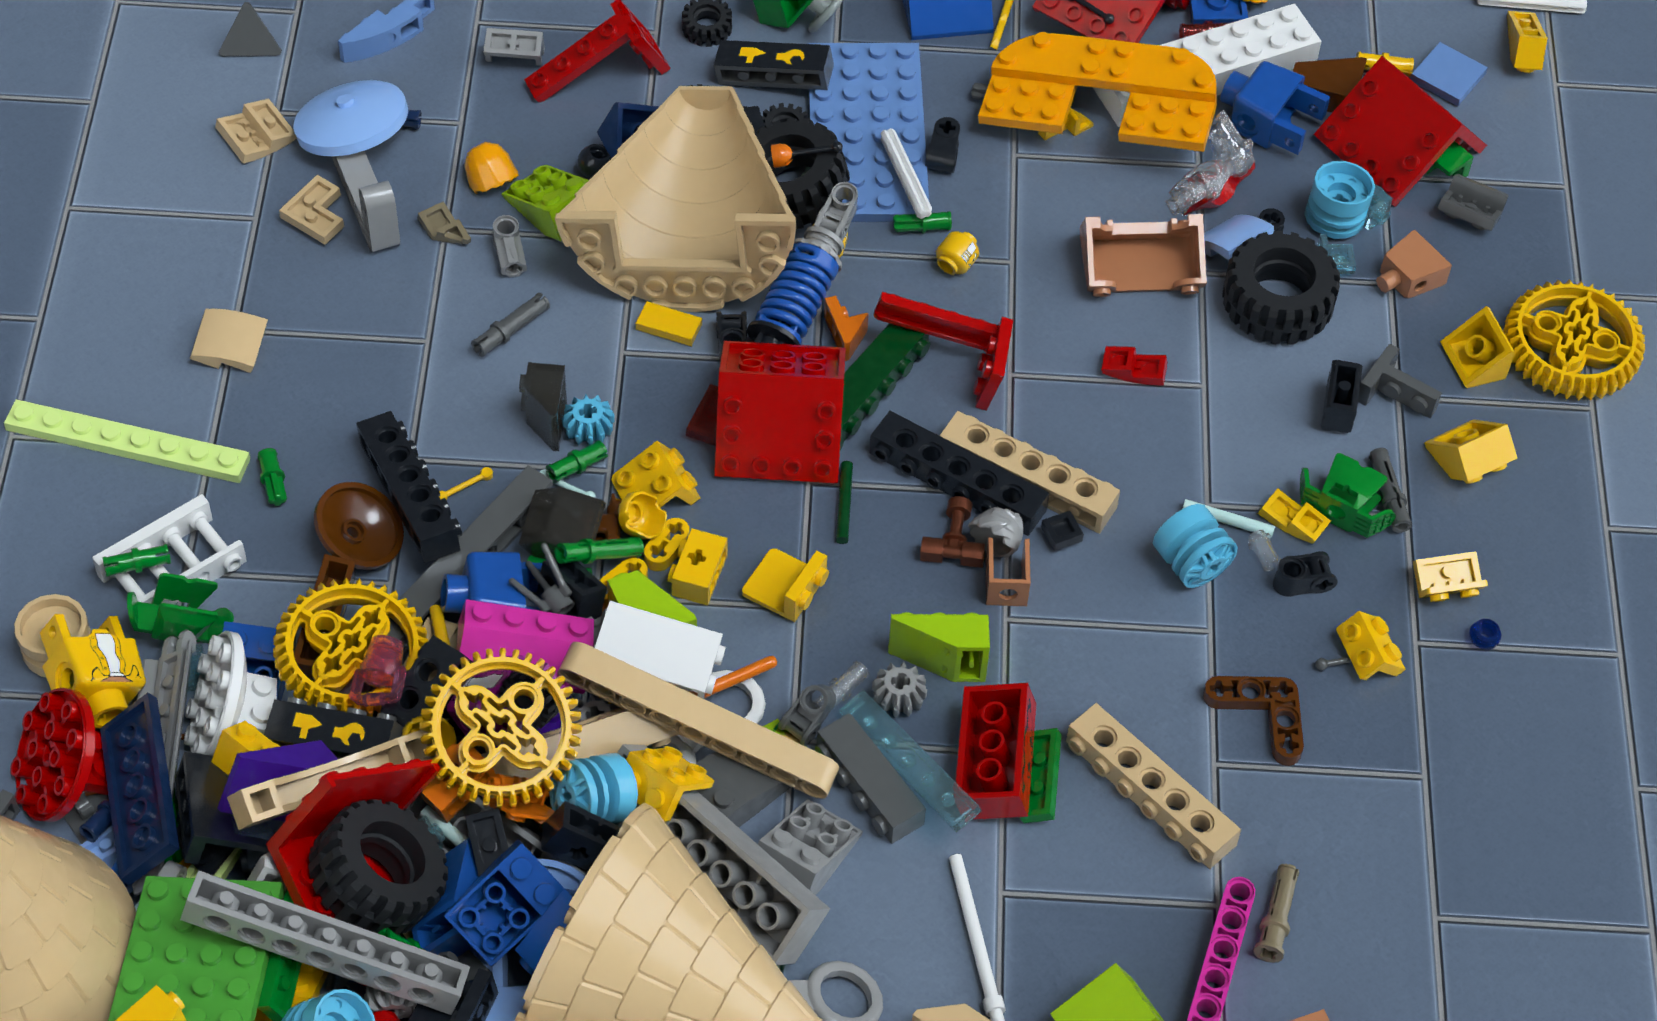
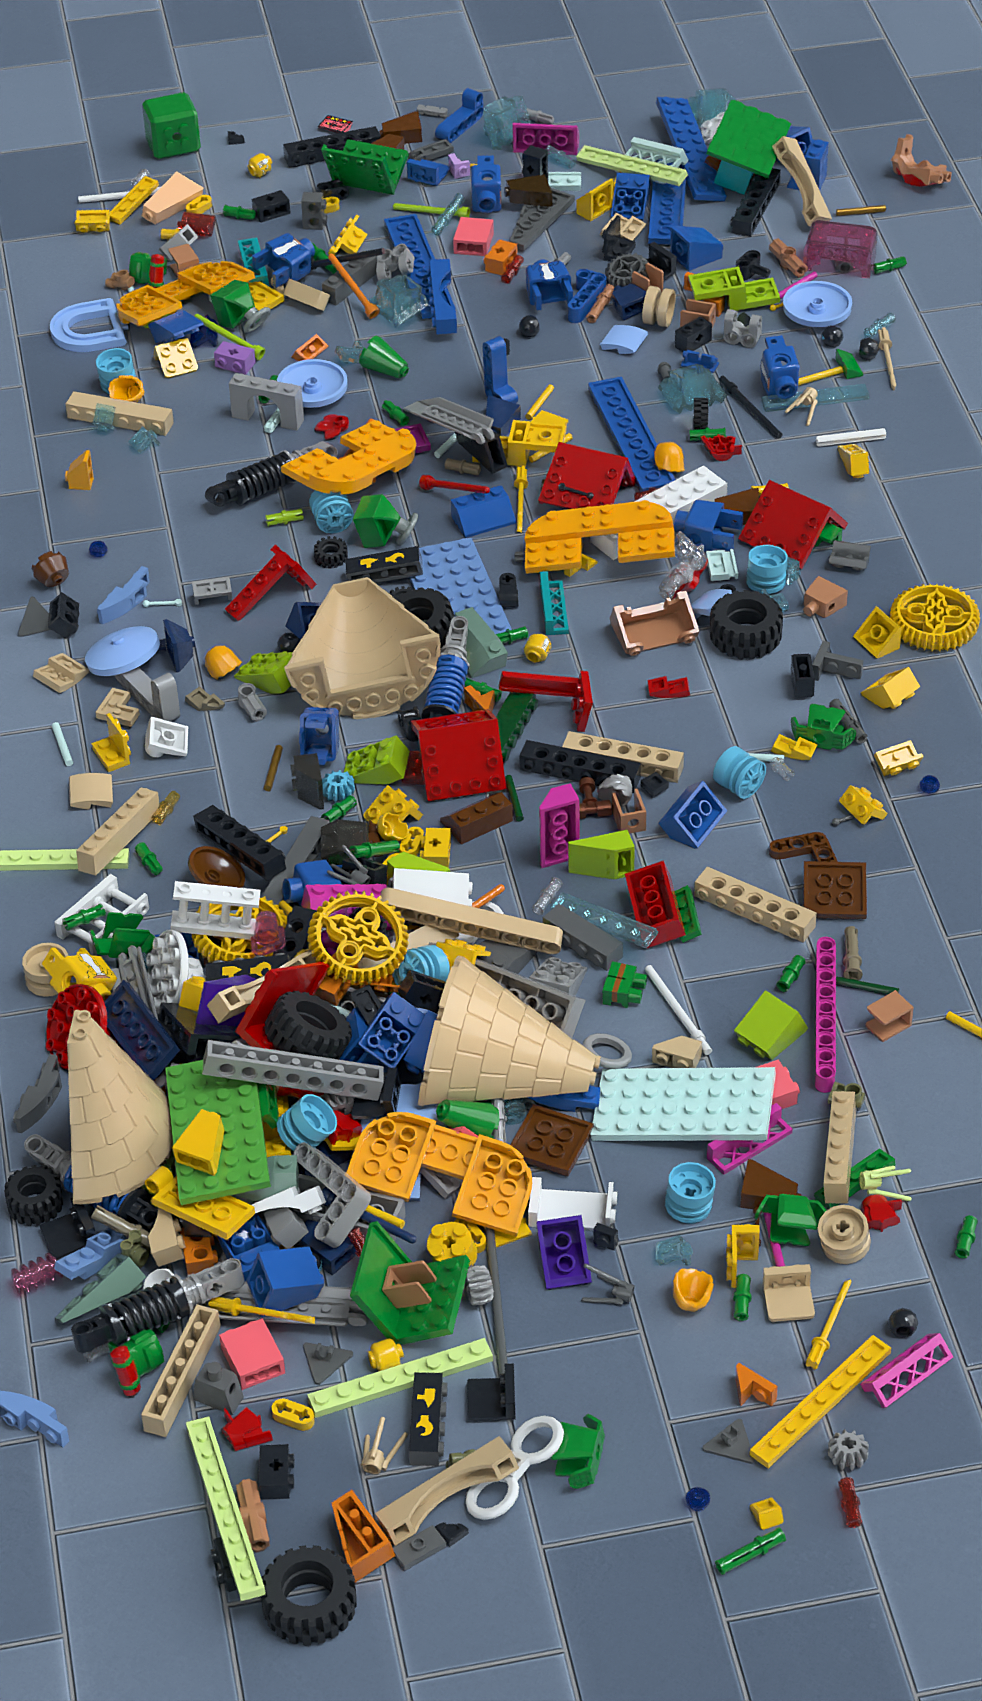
camera: 10 degrees left, 10 degrees down
dark grey pin [471,293,550,357] -> none
yellow tile [636,301,702,347] -> none
yellow bracket [742,548,829,622] -> none
hinge [771,141,843,168] -> none
dark grey piece [778,684,836,746] -> none
light grey gear [872,661,927,718] -> none
white axle [881,128,932,219] -> none
black piece [1273,551,1338,597] -> none
medium blue tile [1410,42,1488,106] -> none
none -> black brick [48,592,80,639]
none -> light aqua bar [52,722,73,766]
none -> tan brick [76,787,160,876]
none -> yellow bracket [91,713,131,772]
none -> light aqua hinge [143,599,182,607]
none -> white slope [145,717,188,757]
none -> clear yellow axle [151,791,180,825]
none -> dark blue slope [163,619,196,673]
none -> white fence [170,881,260,940]
none -> pearl gold bar [264,745,283,791]
none -> blue piece [299,707,339,765]
none -> lime slope [344,735,409,784]
none -> reddish brown slope [440,792,513,845]
none -> sand green wedge [455,607,508,679]
none -> green pin [464,677,502,702]
none -> dark pink slope [539,783,580,868]
none -> teal fence [540,571,569,635]
none -> green hips [602,961,647,1008]
none -> blue slope [658,781,727,849]
none -> light aqua plate [706,549,738,581]
none -> green pin [777,955,806,992]
none -> reddish brown plate [804,861,867,919]
none -> dark green bar [836,976,900,995]

